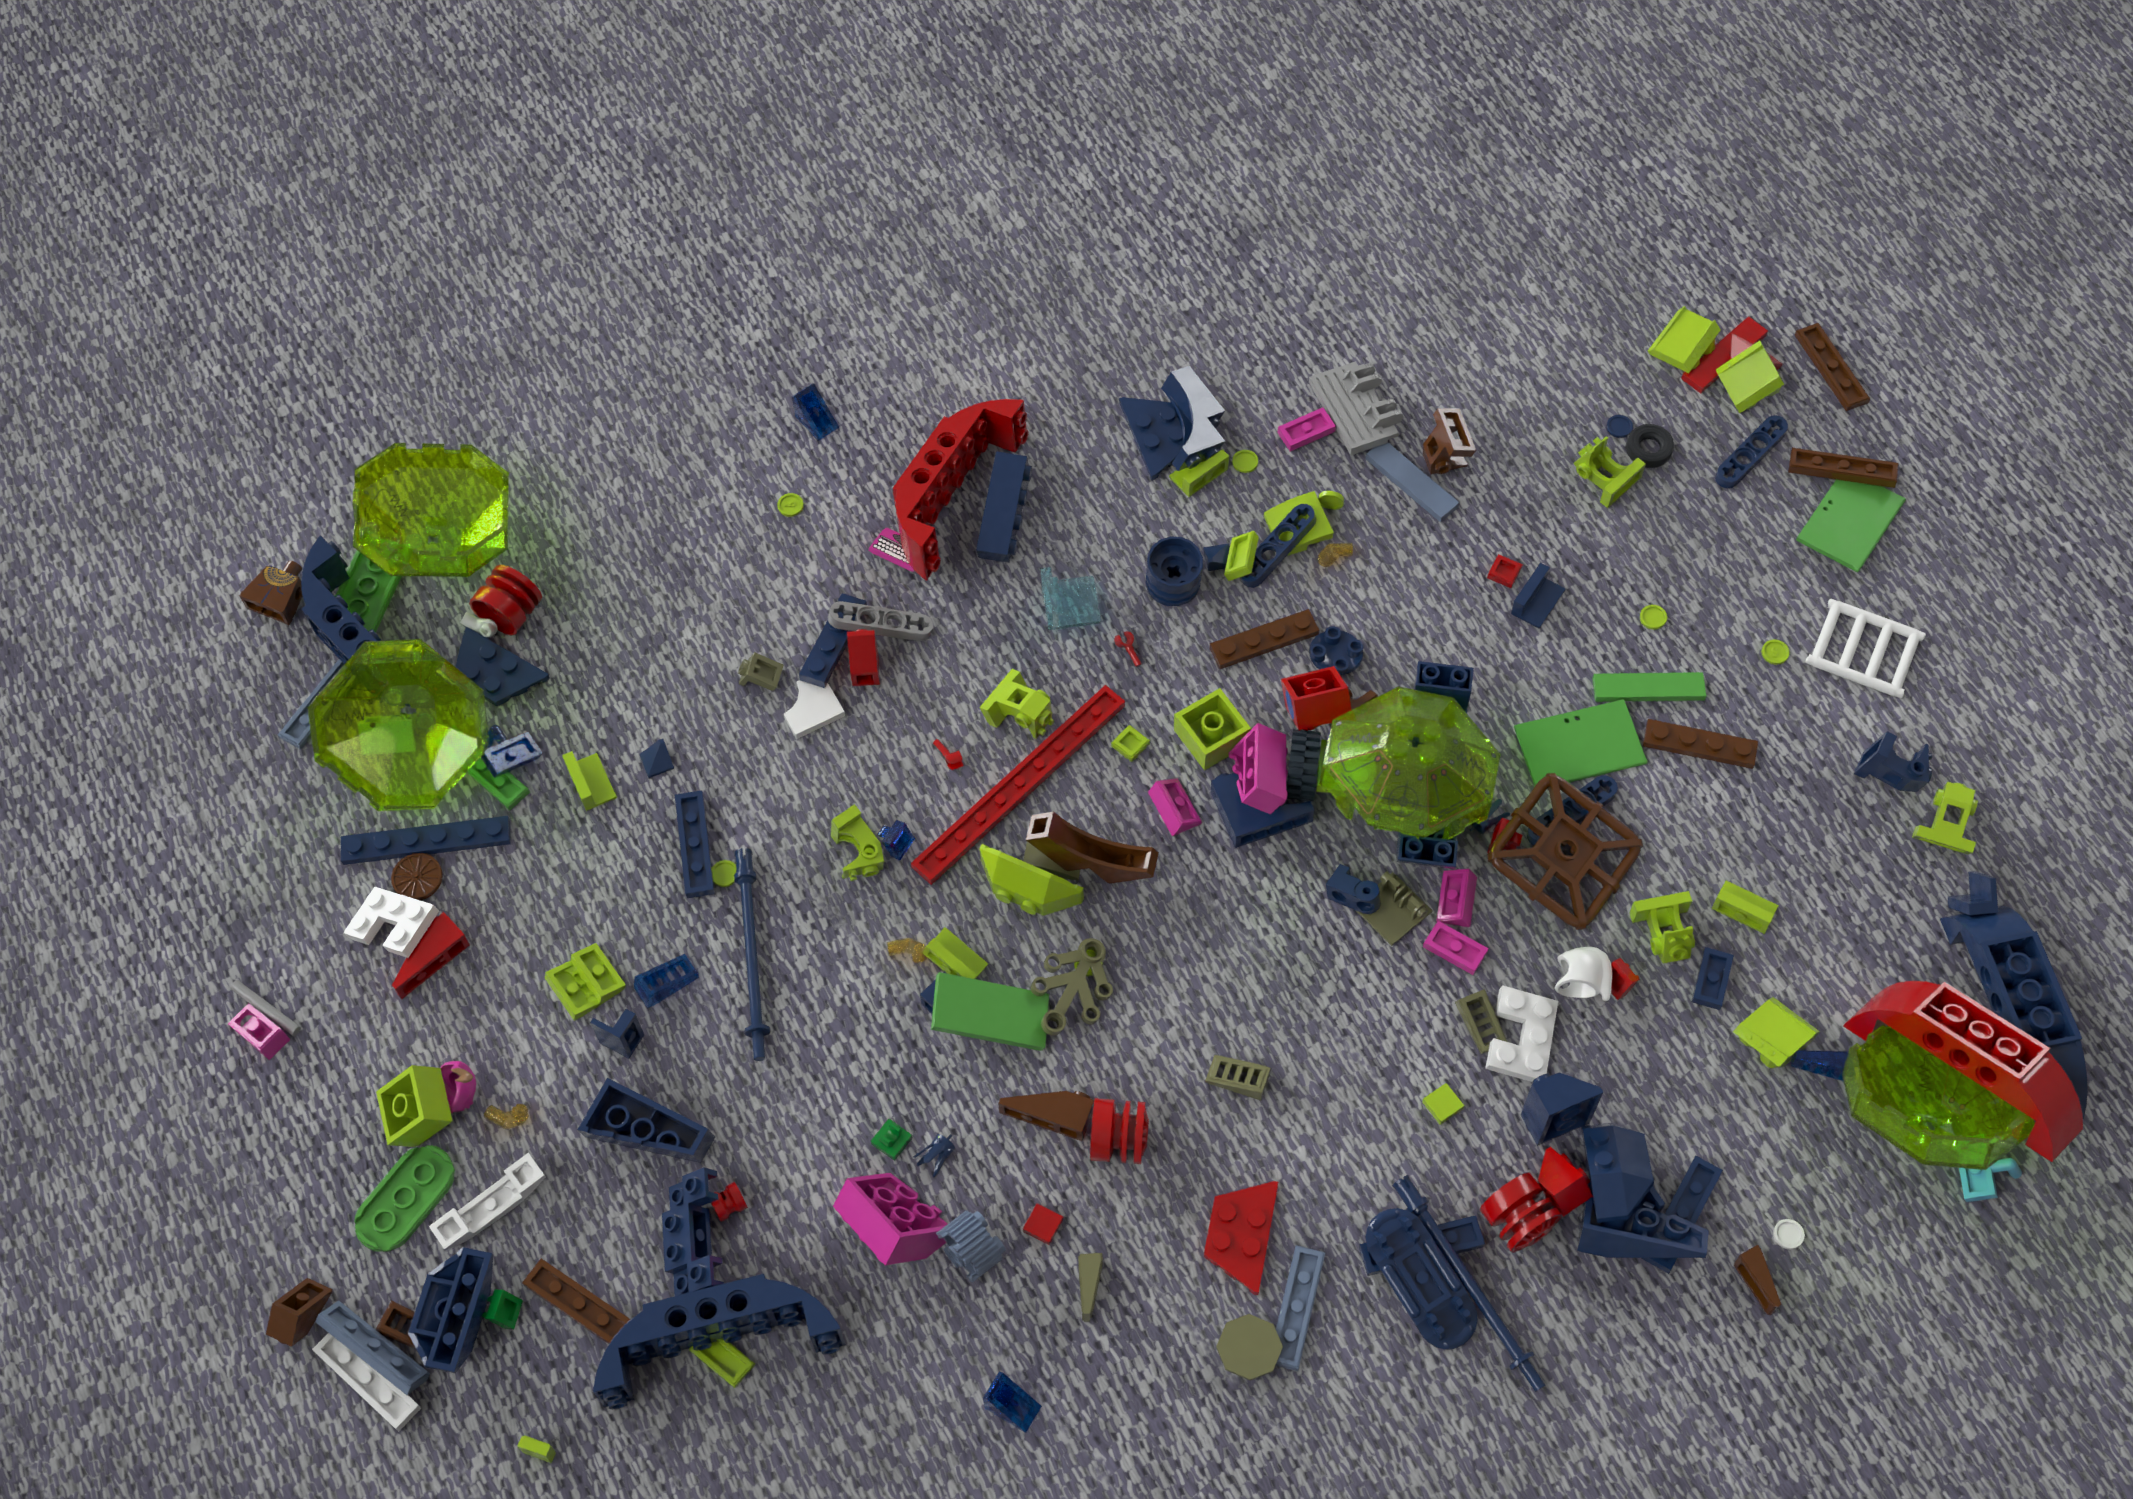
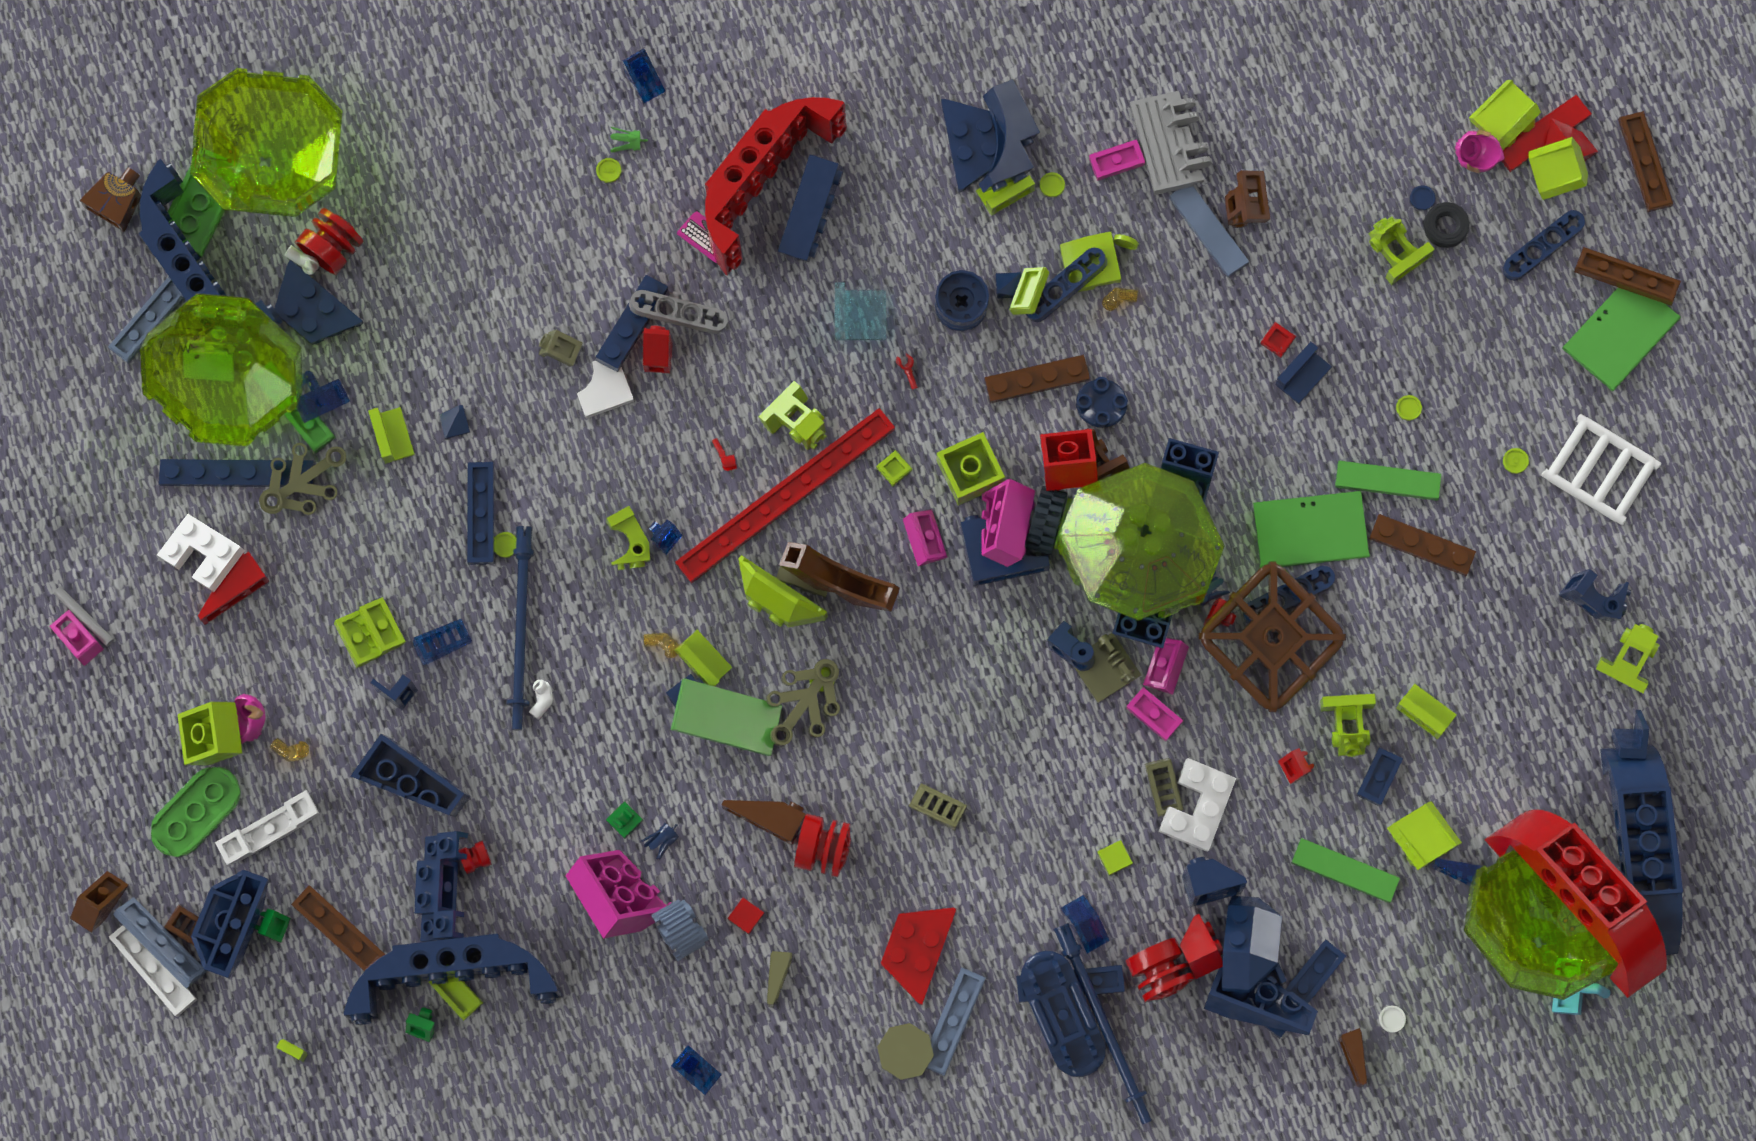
camera: 10 degrees right, 15 degrees up
reddish brown wheel [391,853,443,901] -> none
white piece [1555,947,1612,1001] -> none
none -> olive plant [259,443,346,515]
none -> green tile [405,1007,434,1042]
none -> white arm [529,679,553,720]
none -> bright green piece [610,127,648,152]
none -> clear blue slope [1061,895,1110,954]
none -> bright green tile [1291,838,1400,903]
none -> dark pink hair [1455,130,1505,173]

